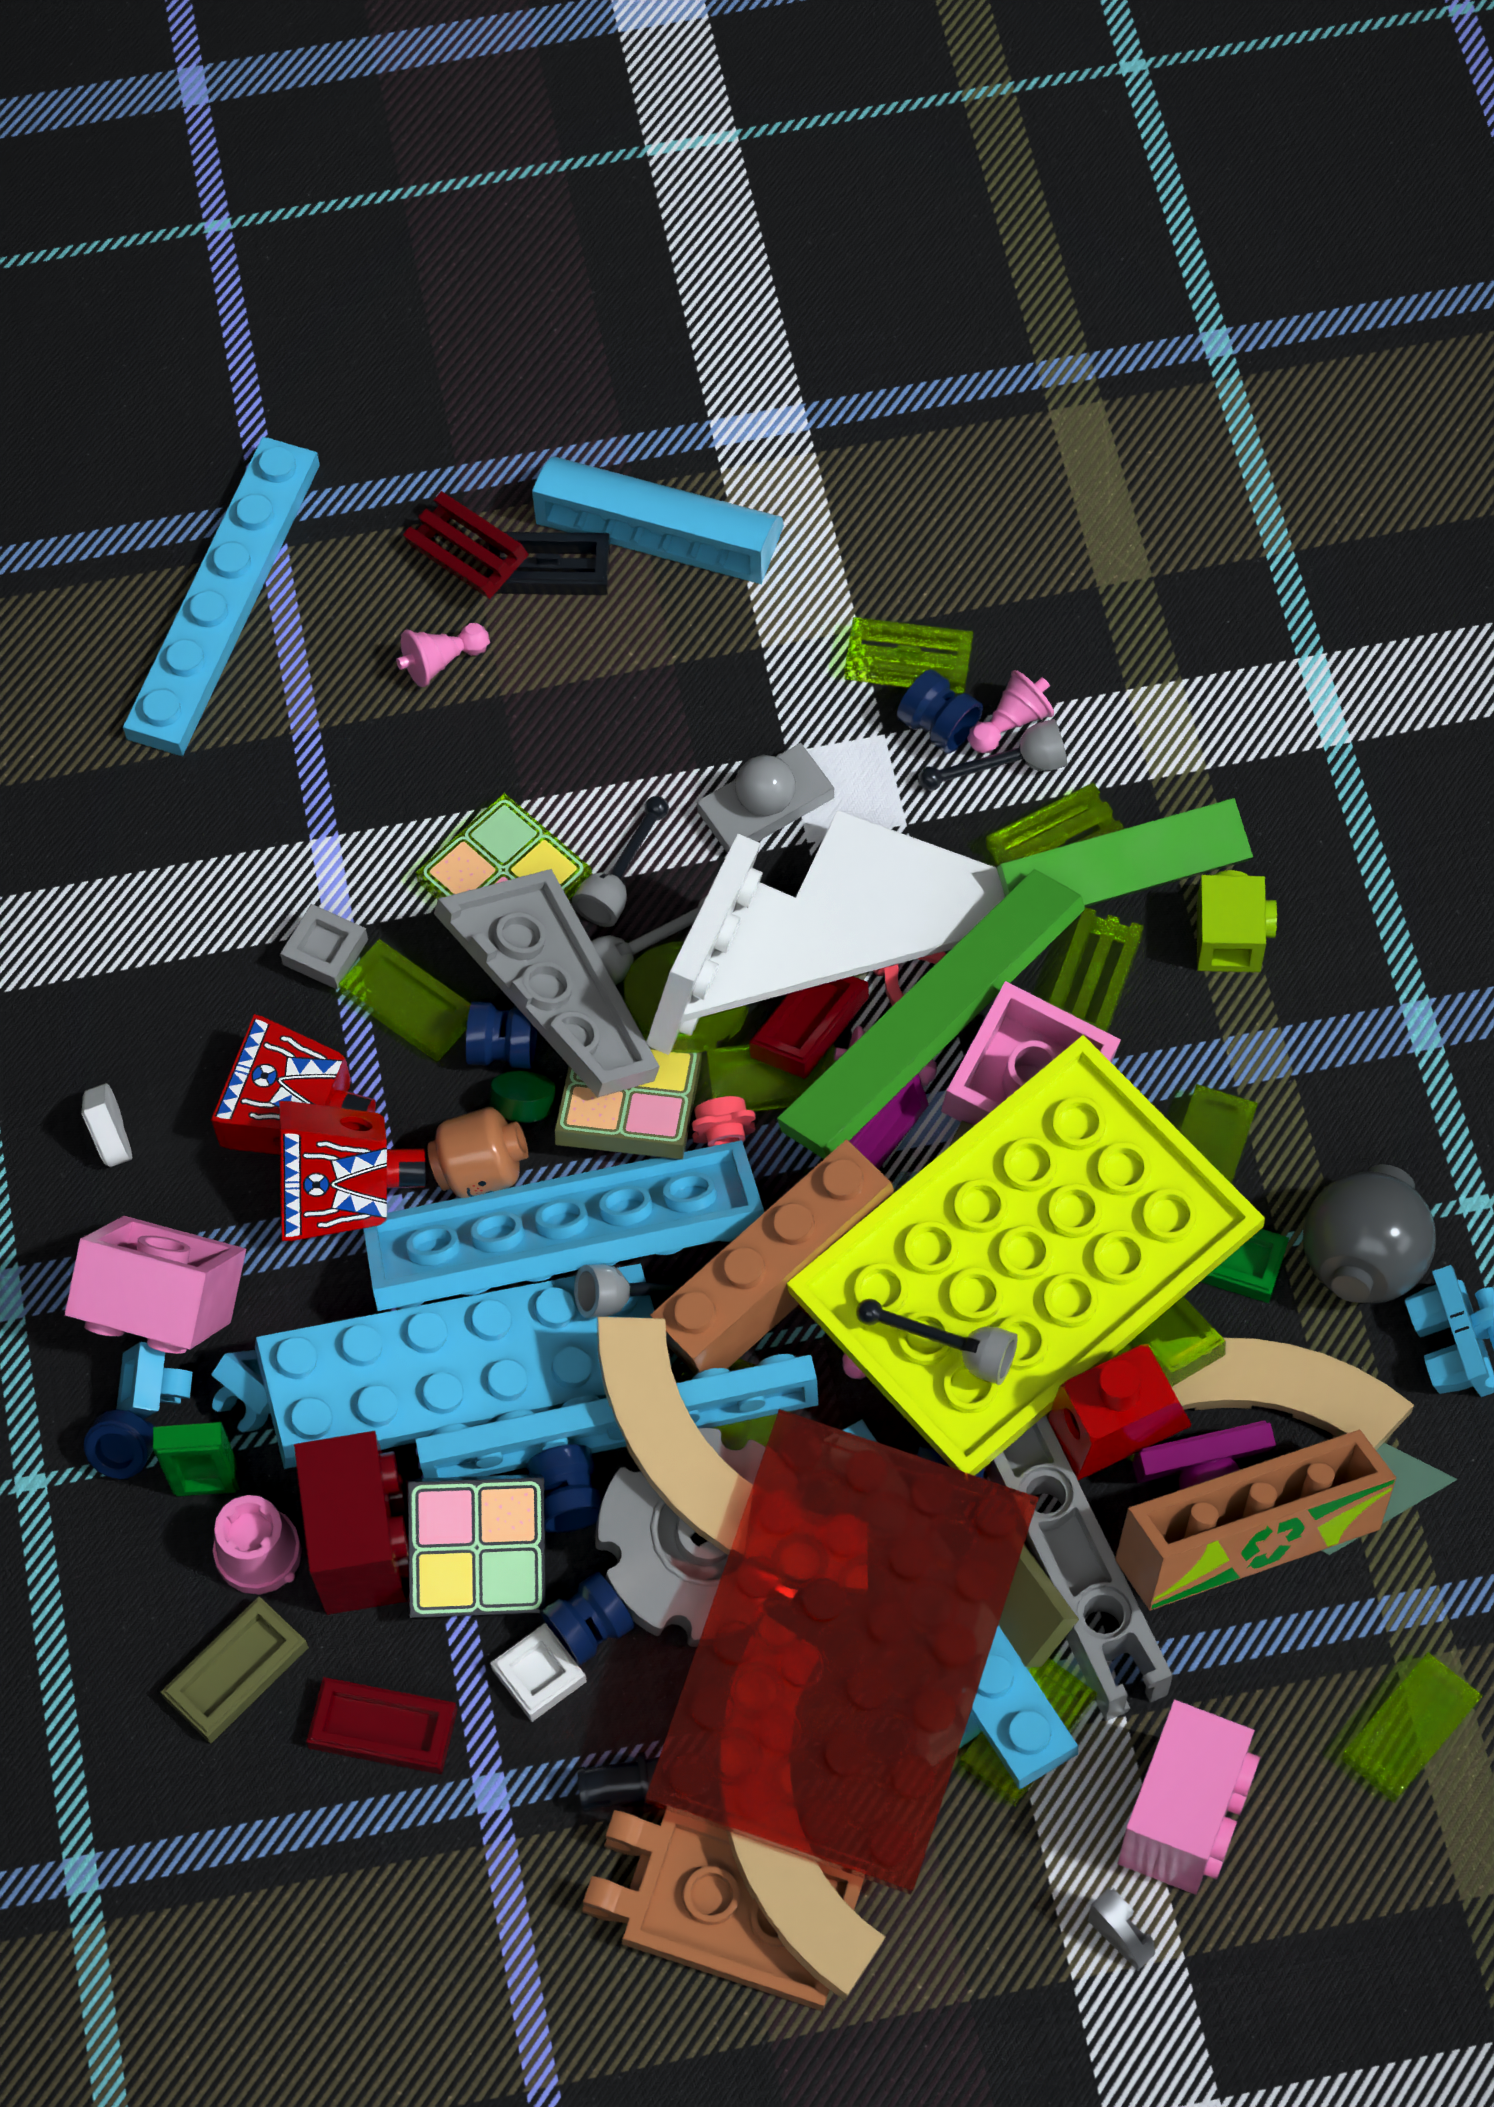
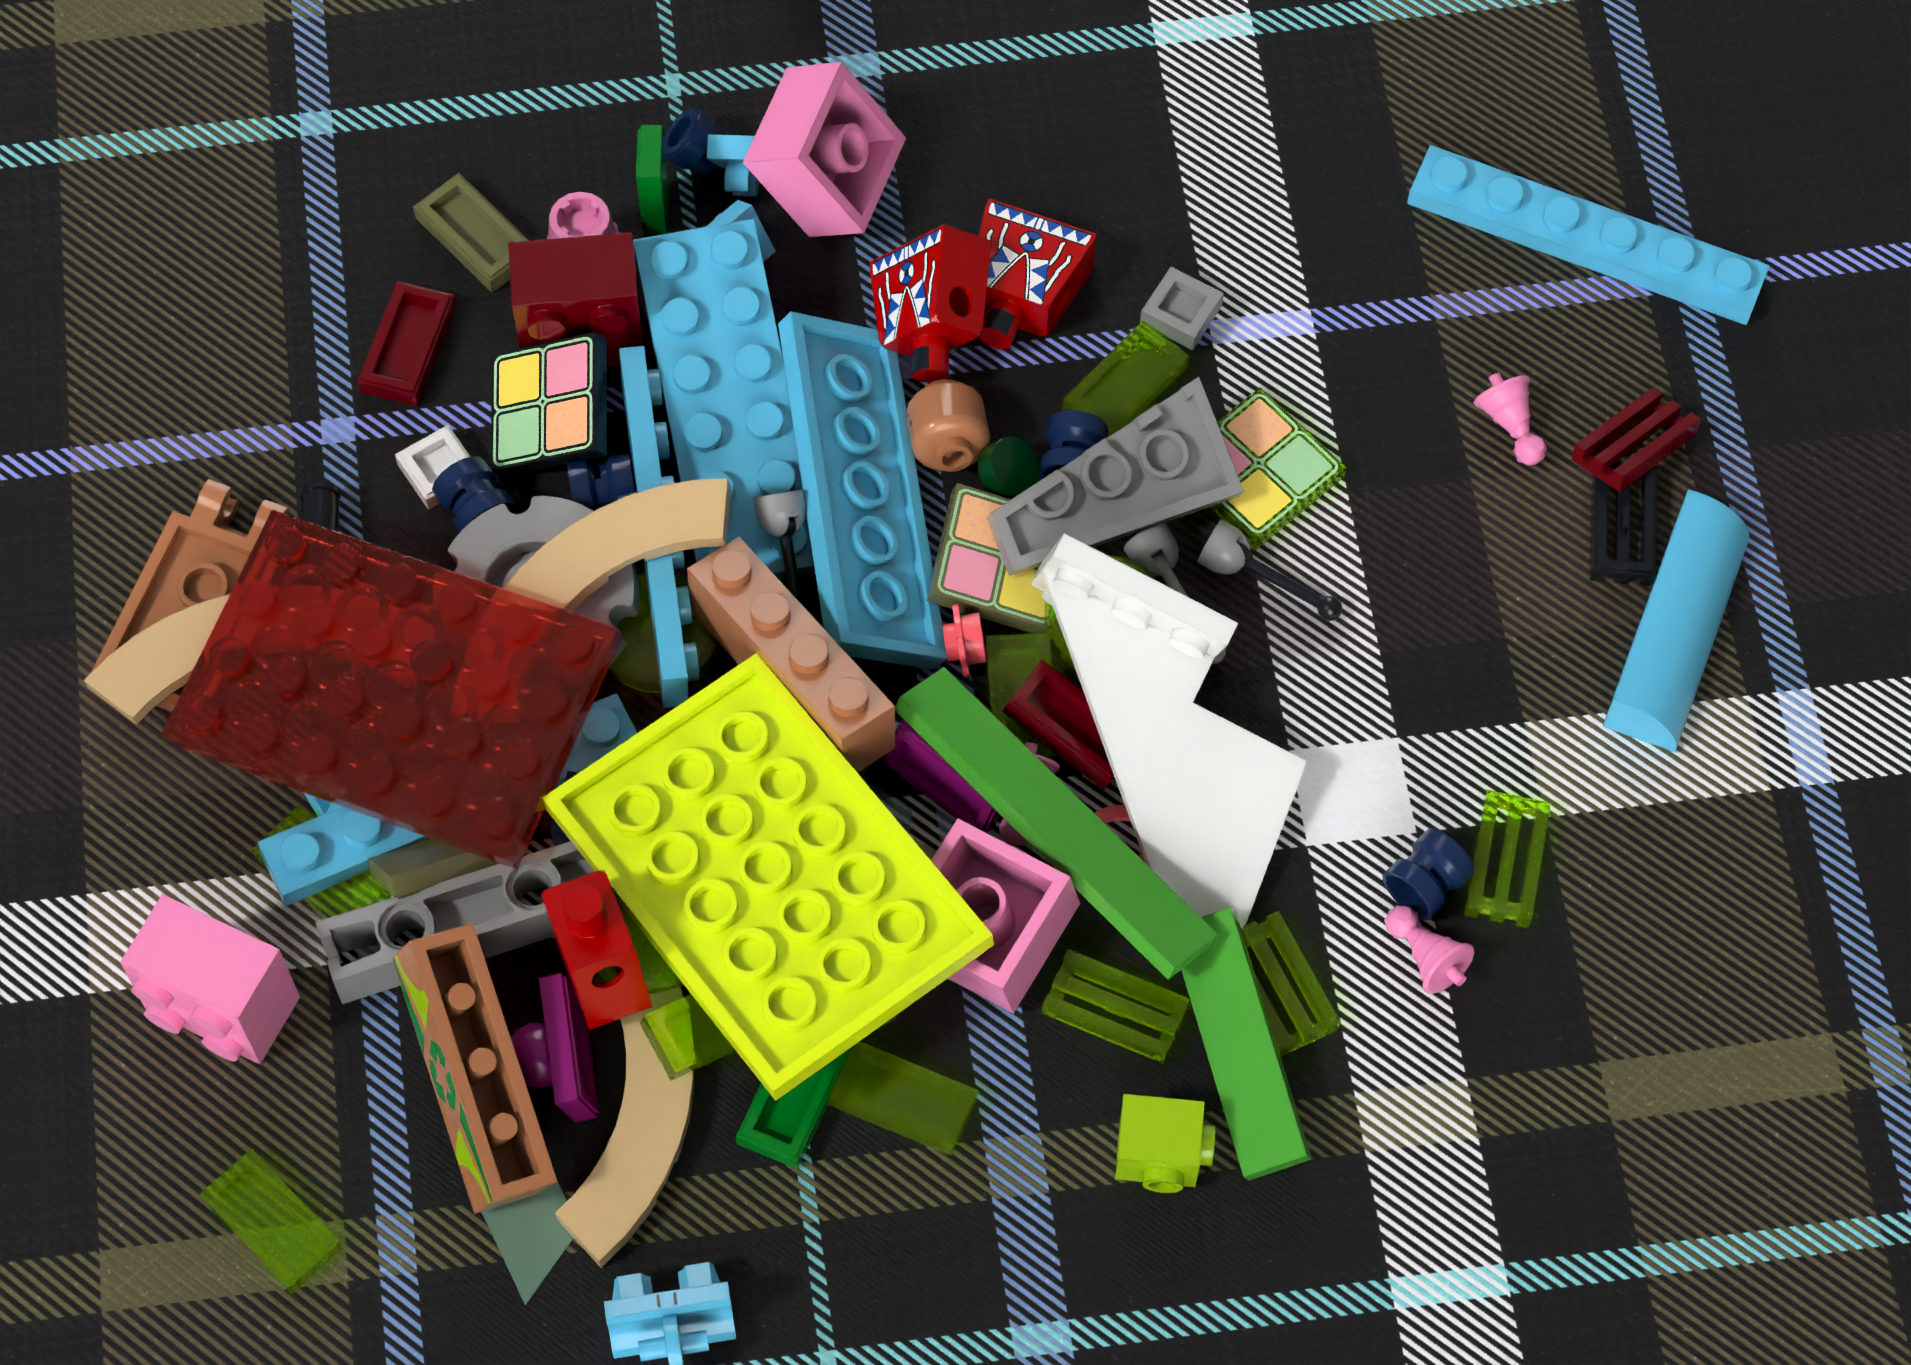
camera: 90 degrees right, 0 degrees up
white tile [82,1083,132,1167] -> none
light grey tile [697,743,834,853] -> none
hinge [856,1299,1018,1385] -> none
hinge [918,719,1068,791] -> none
flat silver tile [1088,1887,1155,1971] -> none
dark grey brick [1303,1164,1436,1303] -> none

